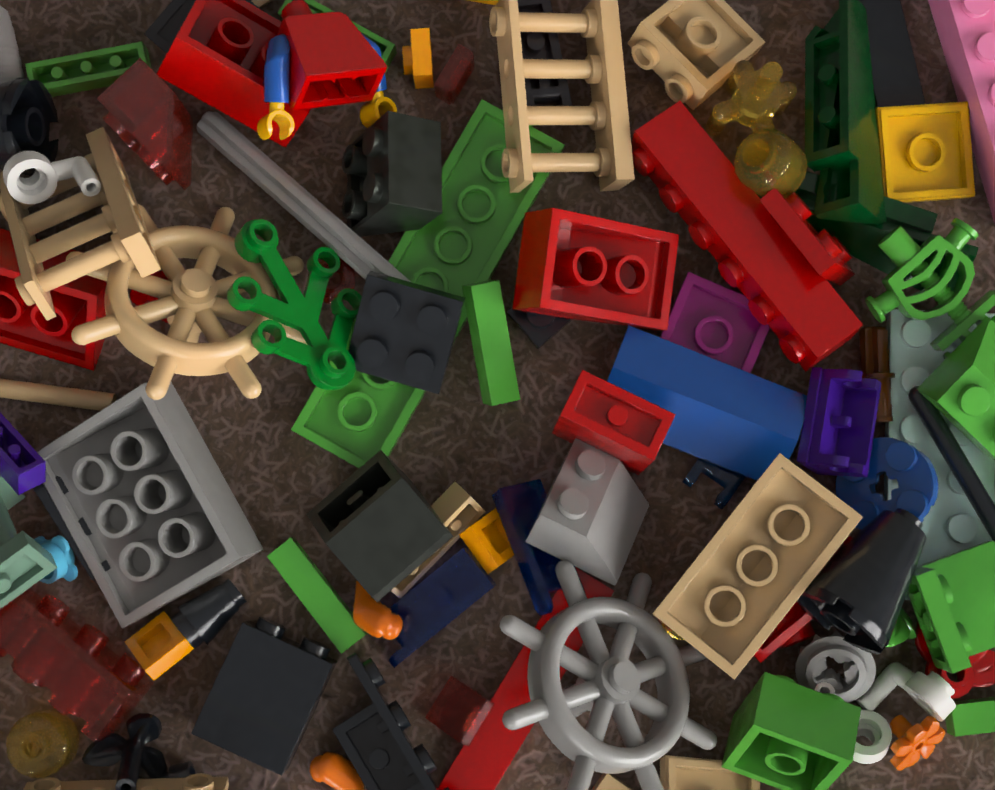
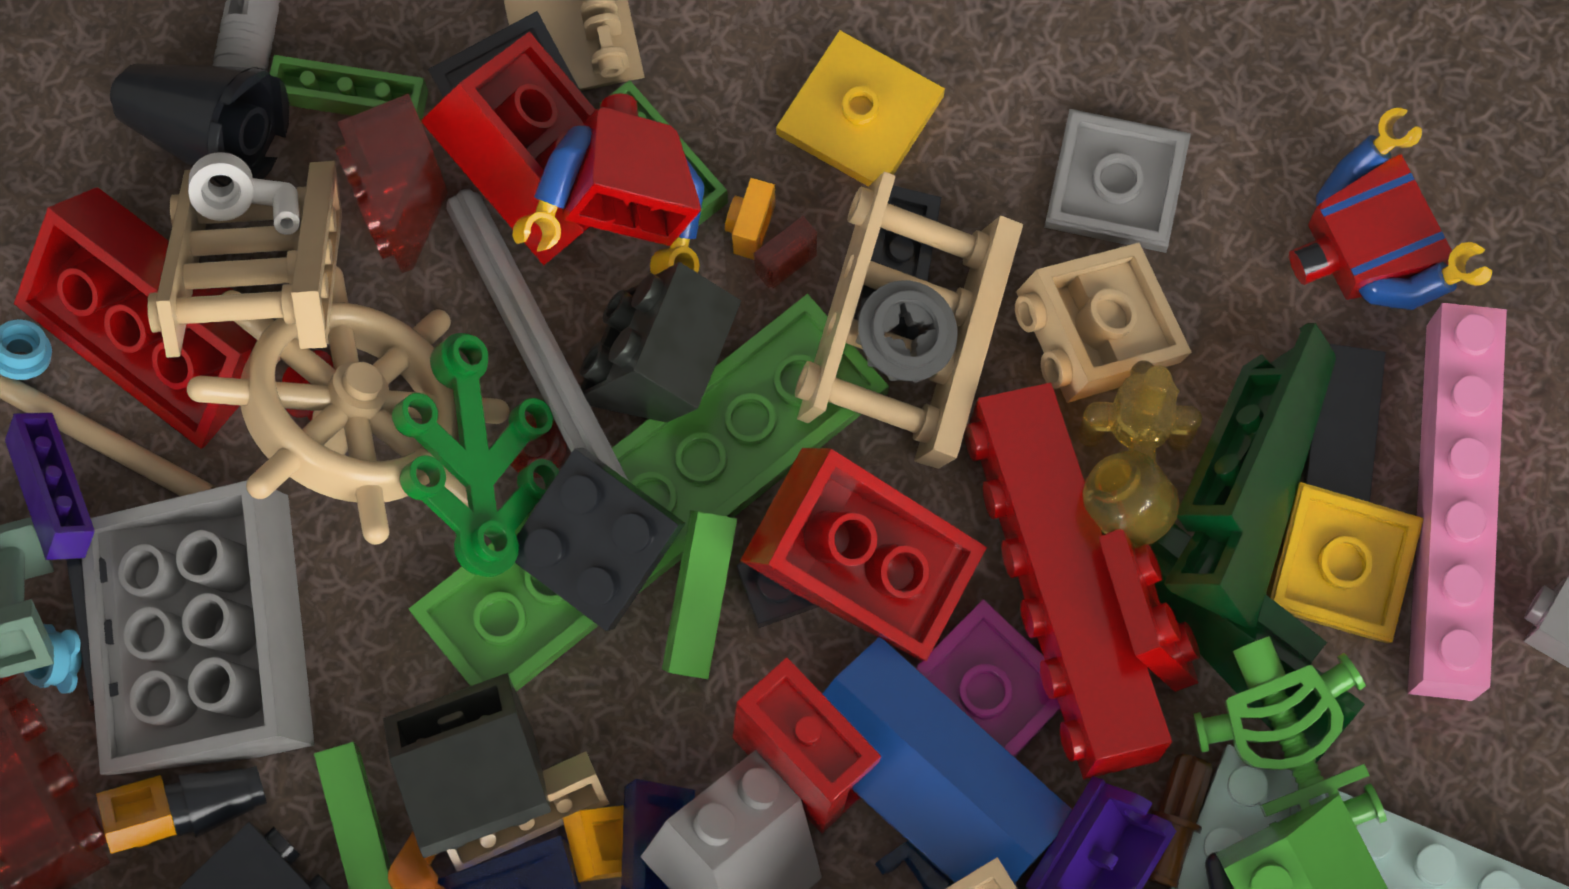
camera: 25 degrees right, 10 degrees down
none -> dark grey gear [856,280,958,383]

